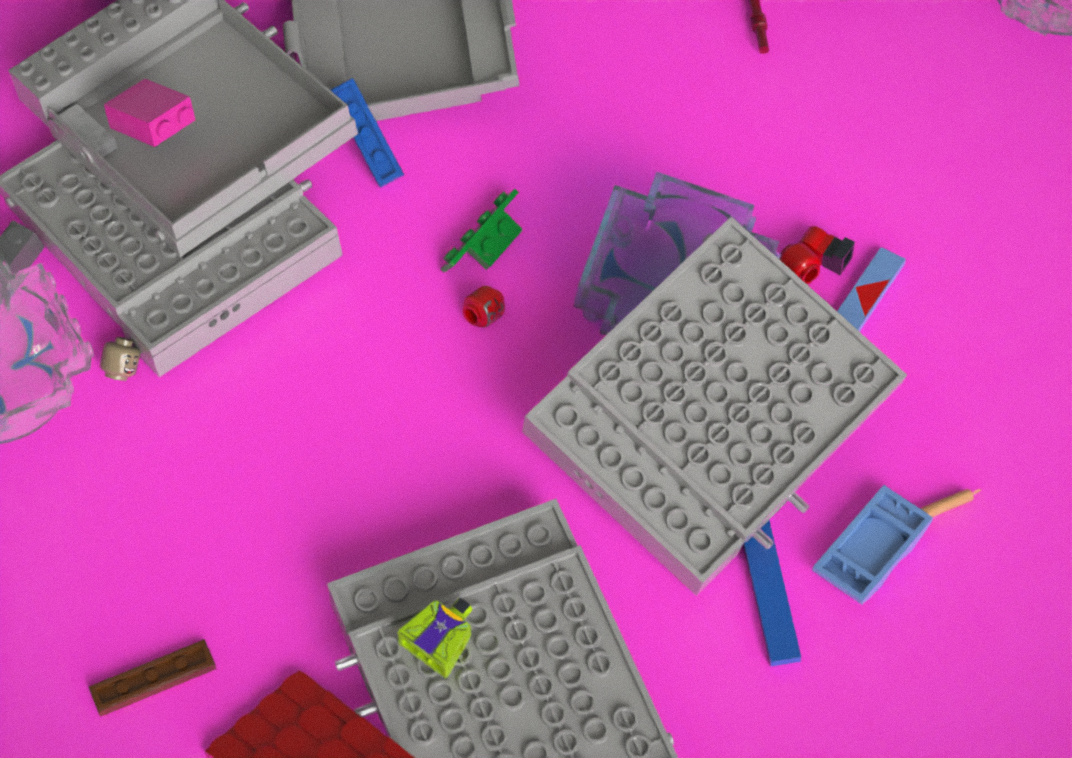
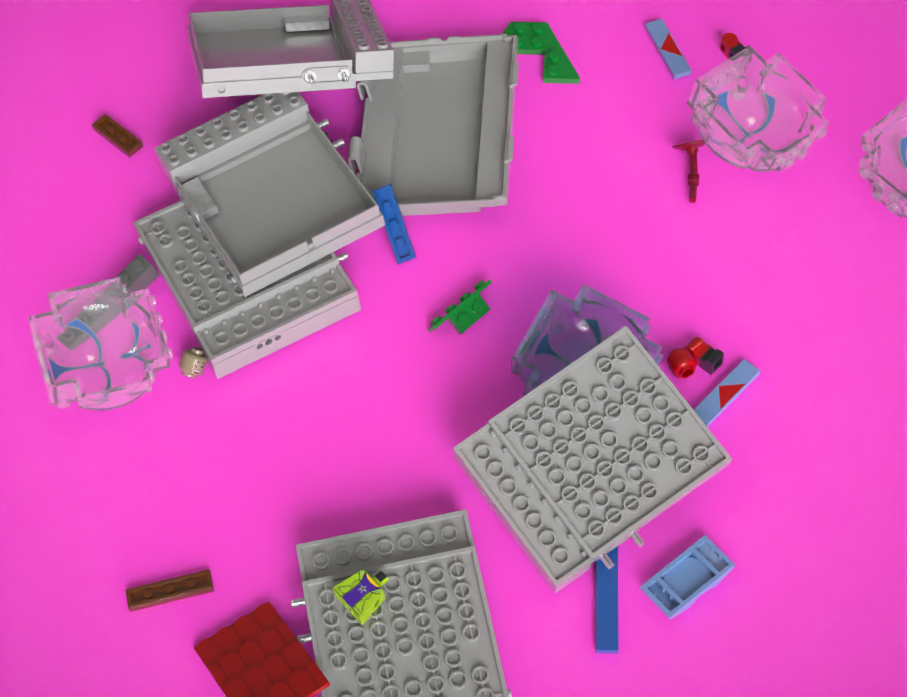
camera: 15 degrees right, 0 degrees up
dark pink brick [104,79,195,147] -> none
red head [463,286,505,328] -> none
light nougat piece [920,489,981,517] -> none

